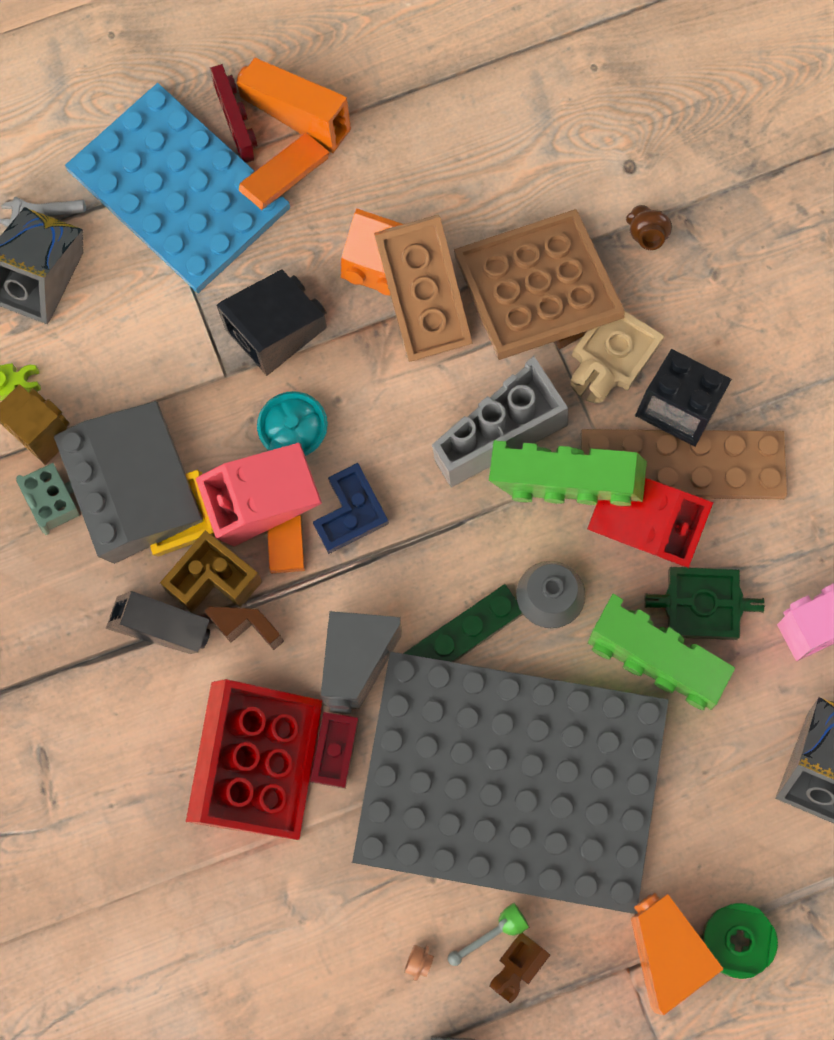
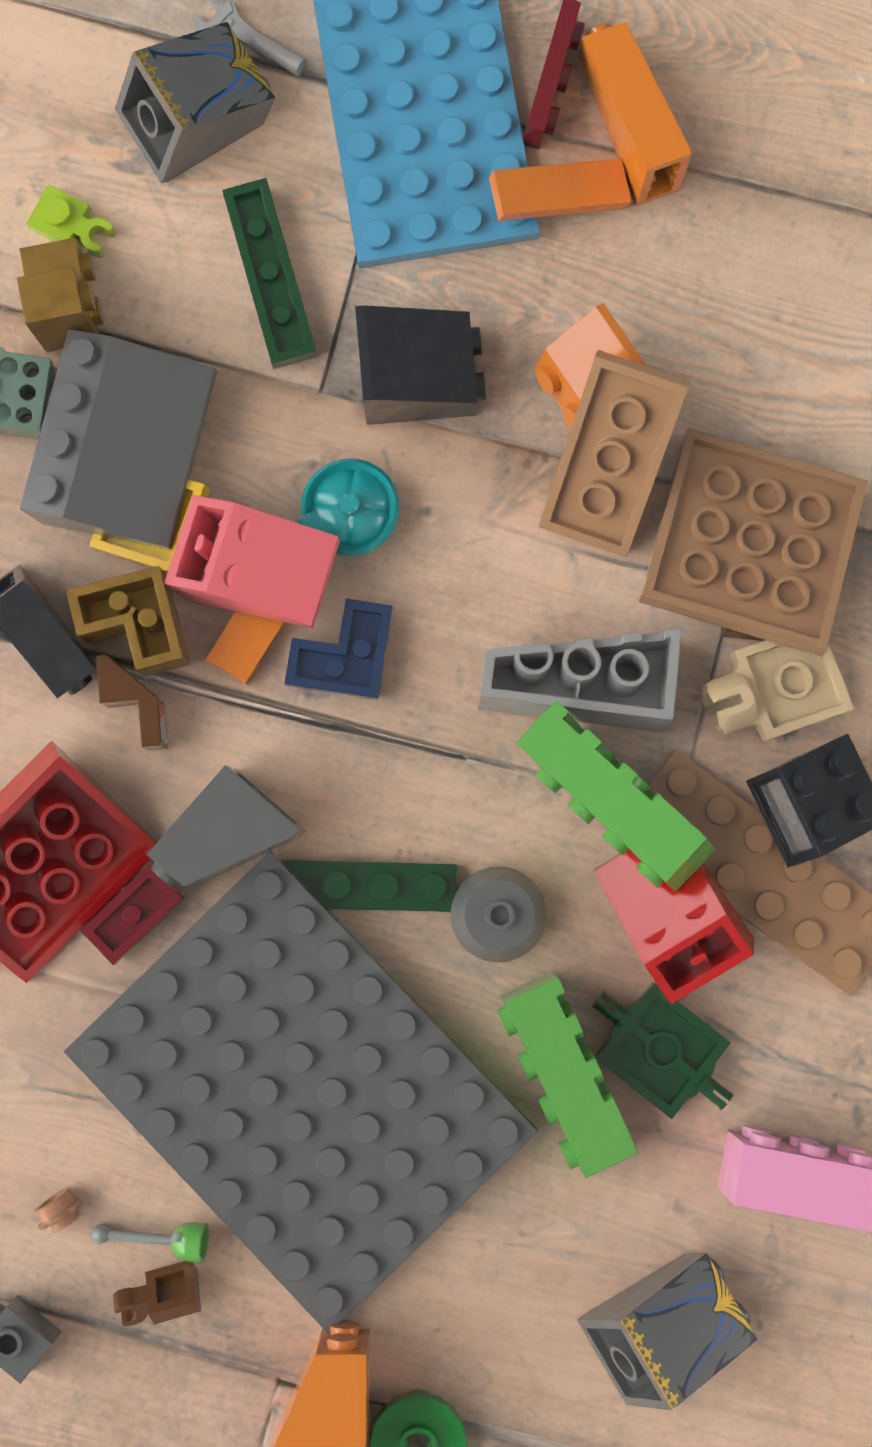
camera: 30 degrees right, 10 degrees up
none -> dark green plate [222,178,318,369]

